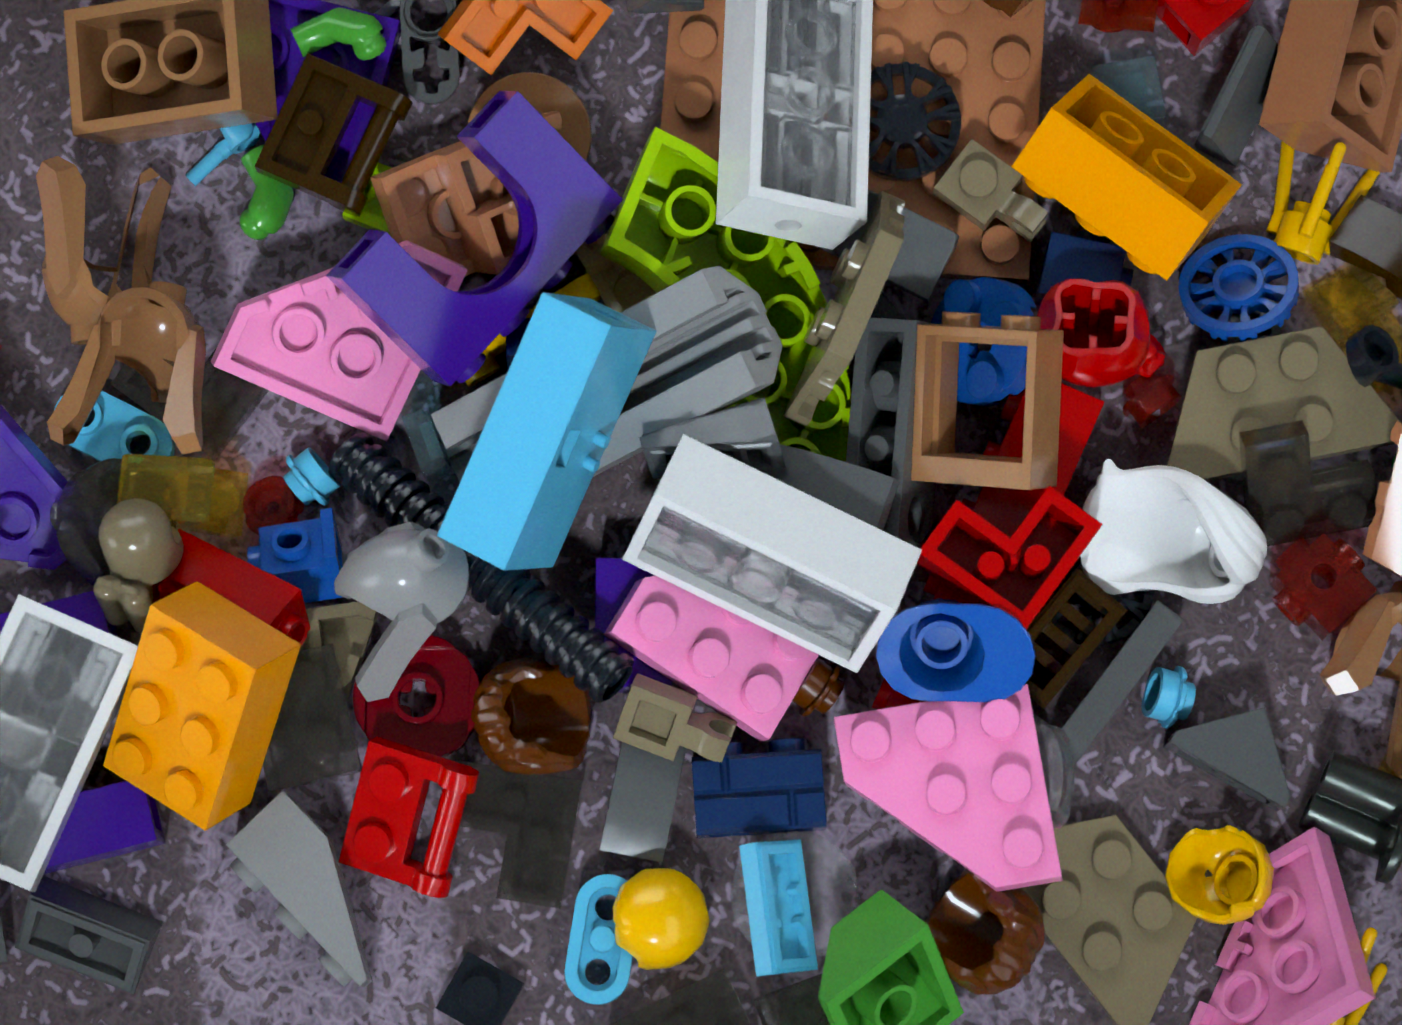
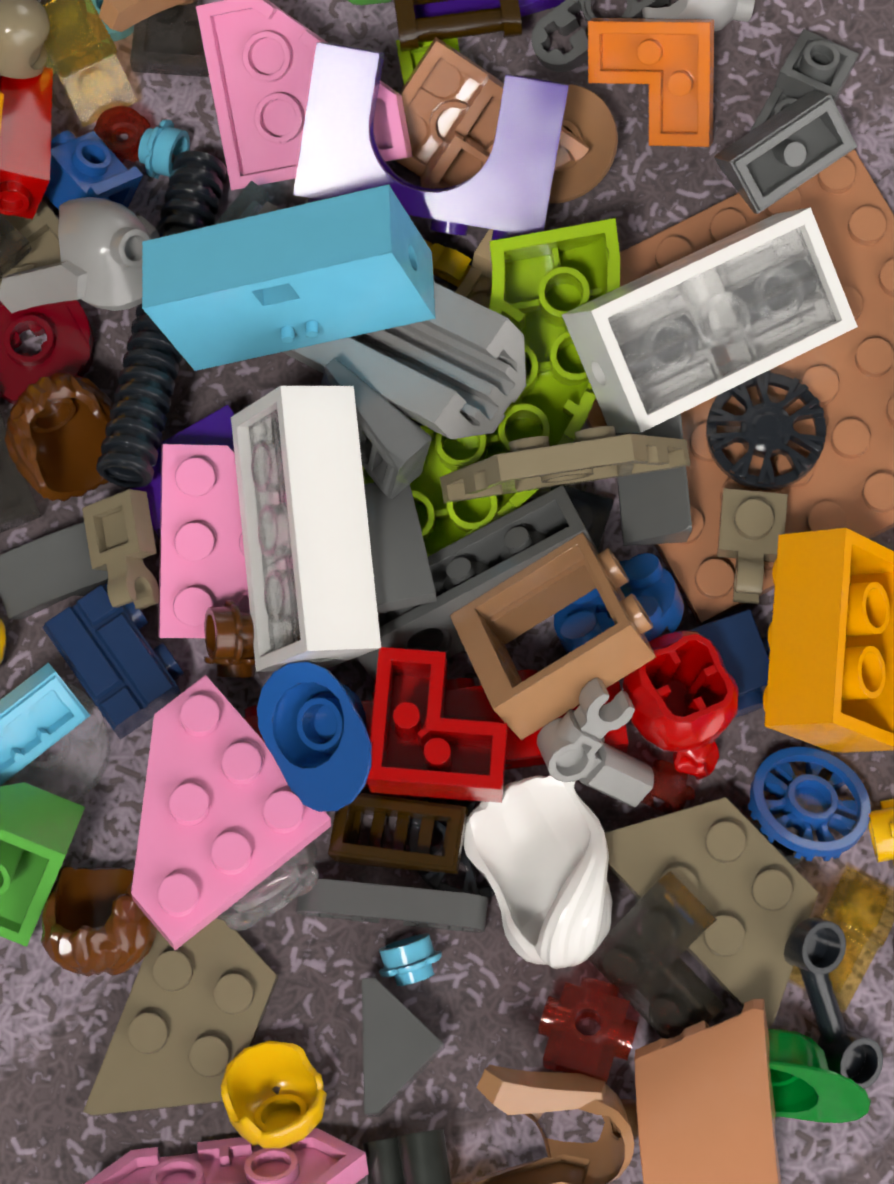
camera: 60 degrees right, 5 degrees down
none -> reddish brown plate [204,600,254,665]
none -> light grey bar [537,677,654,807]

